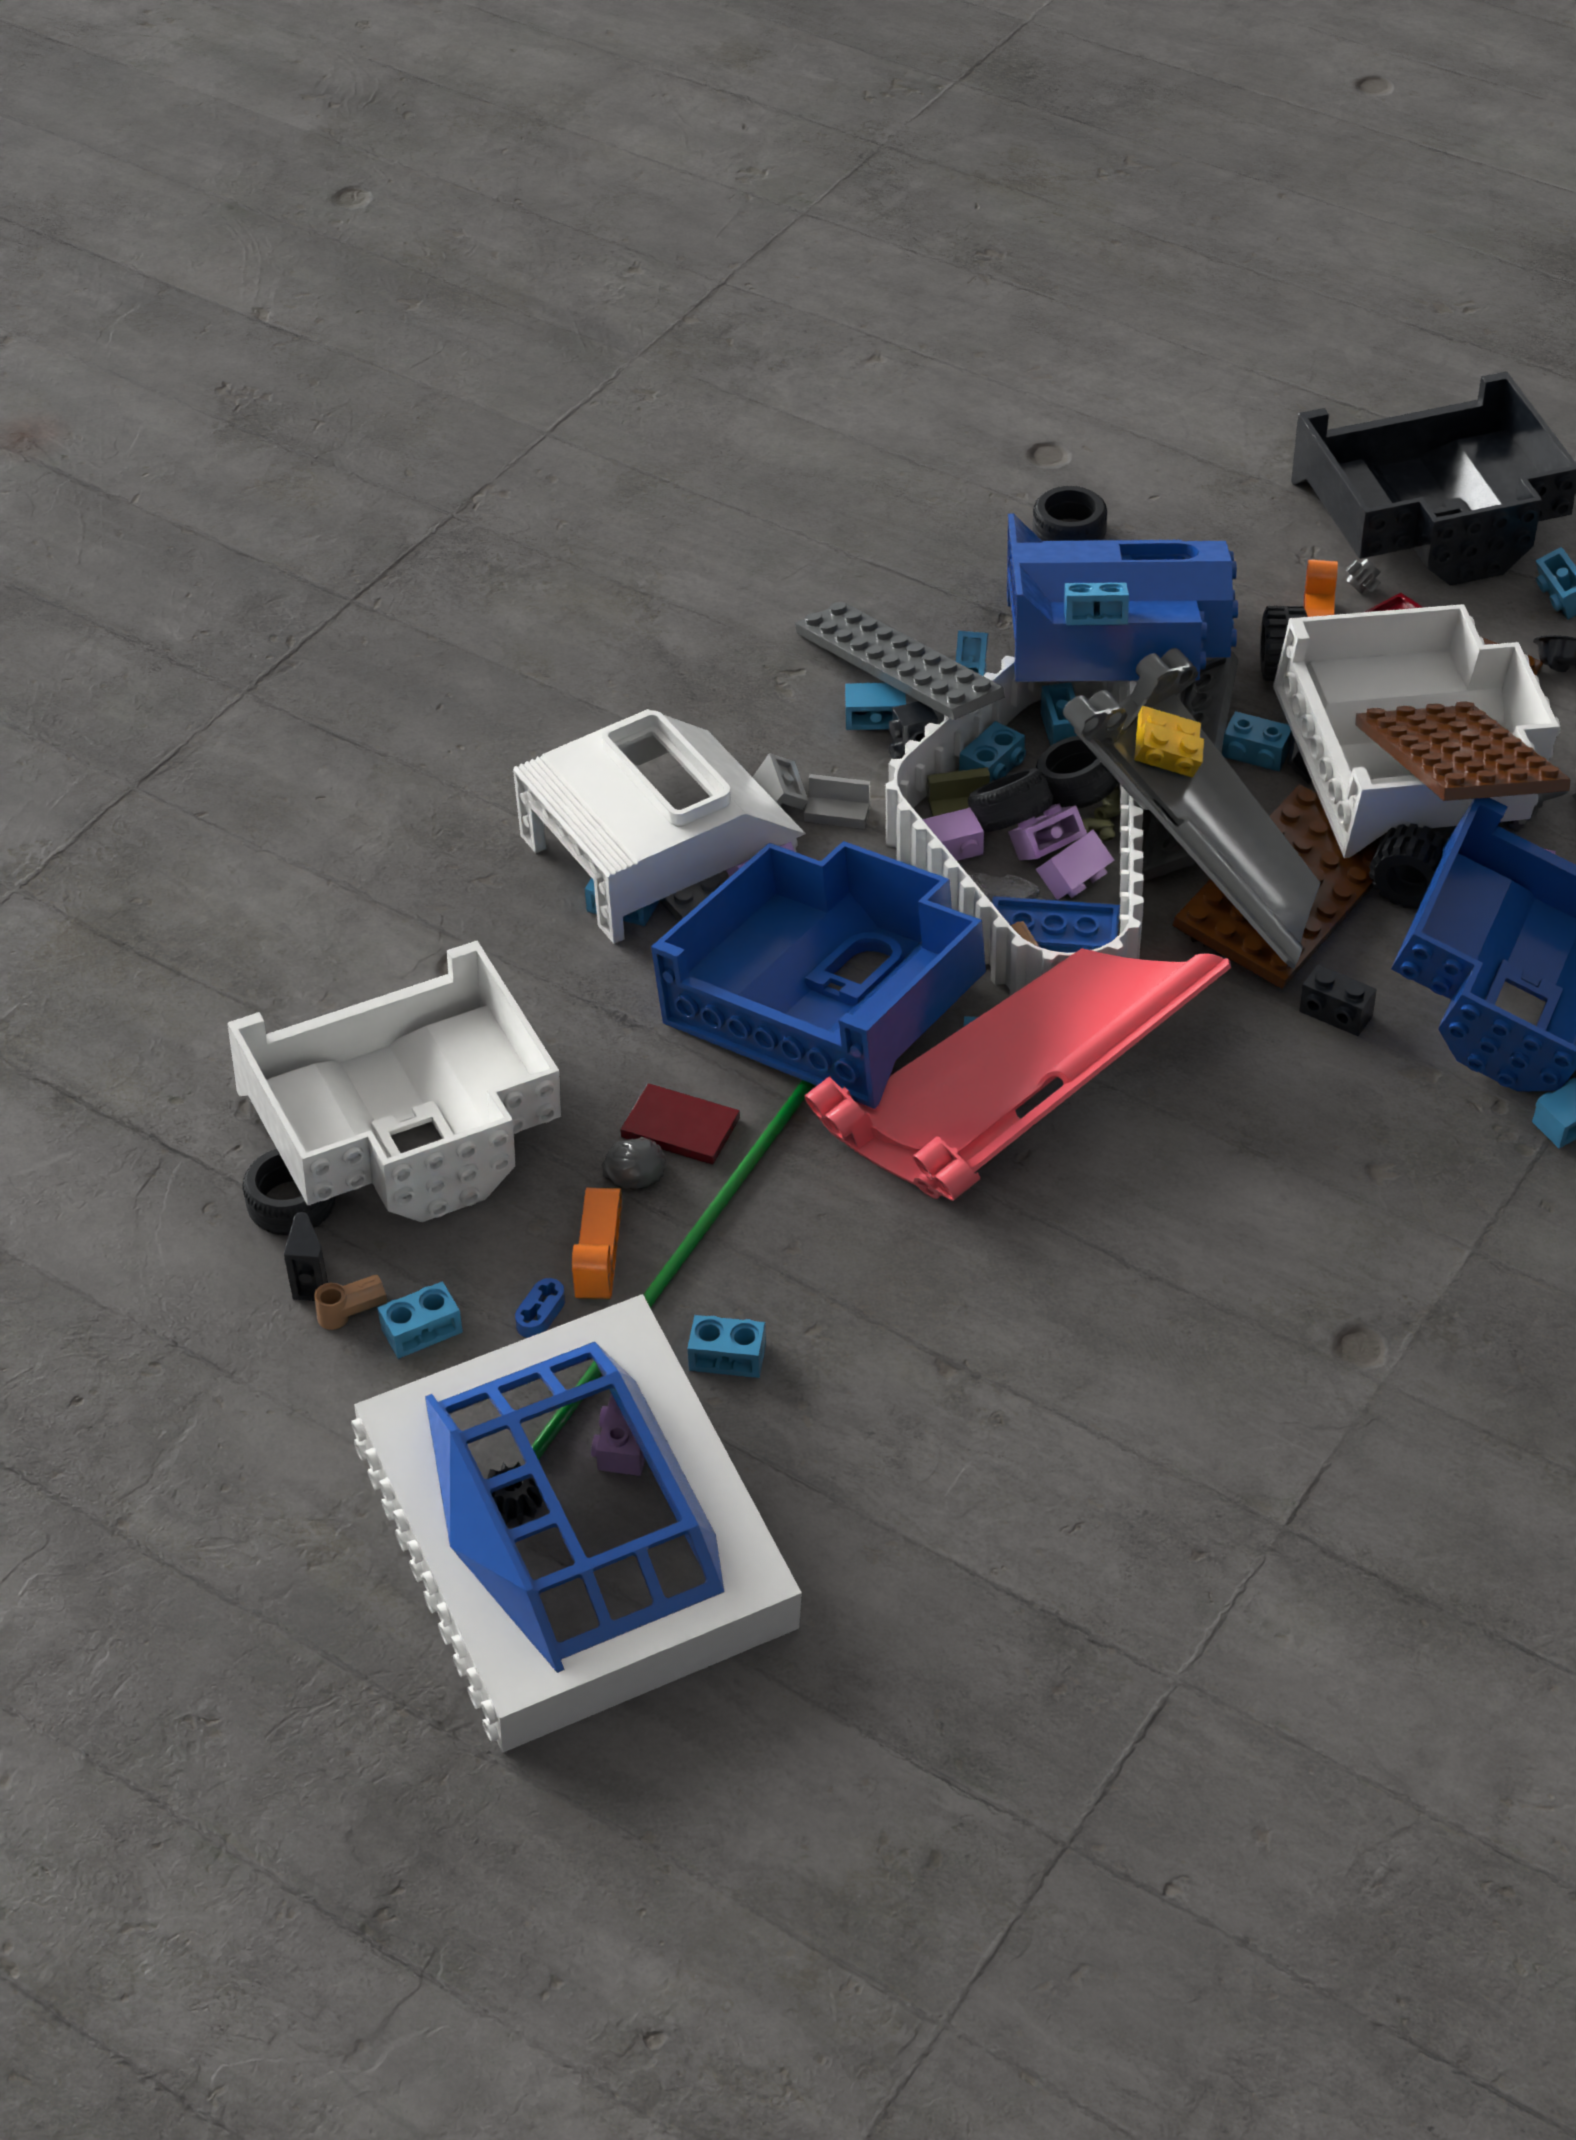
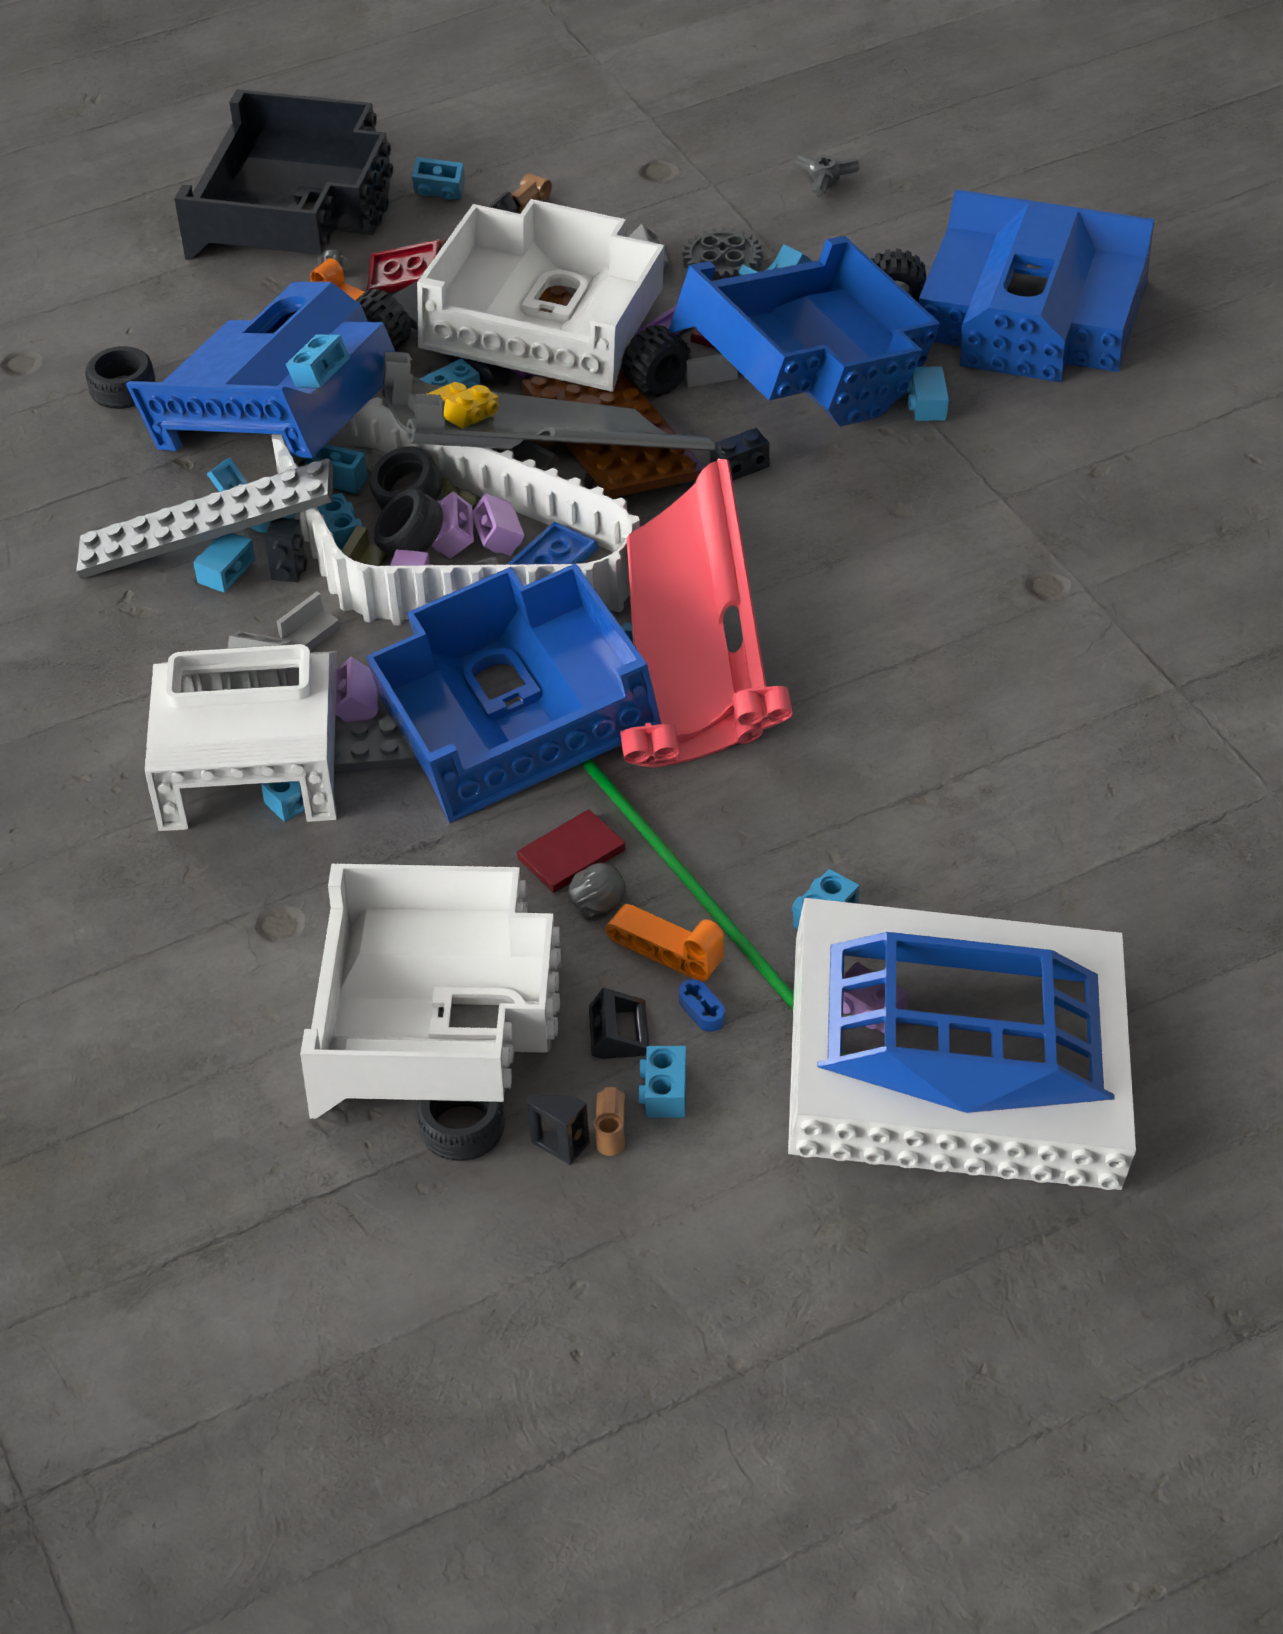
camera: 60 degrees left, 0 degrees up
reddish brown plate [1355,701,1570,801] -> none
none -> black tile [589,988,649,1059]

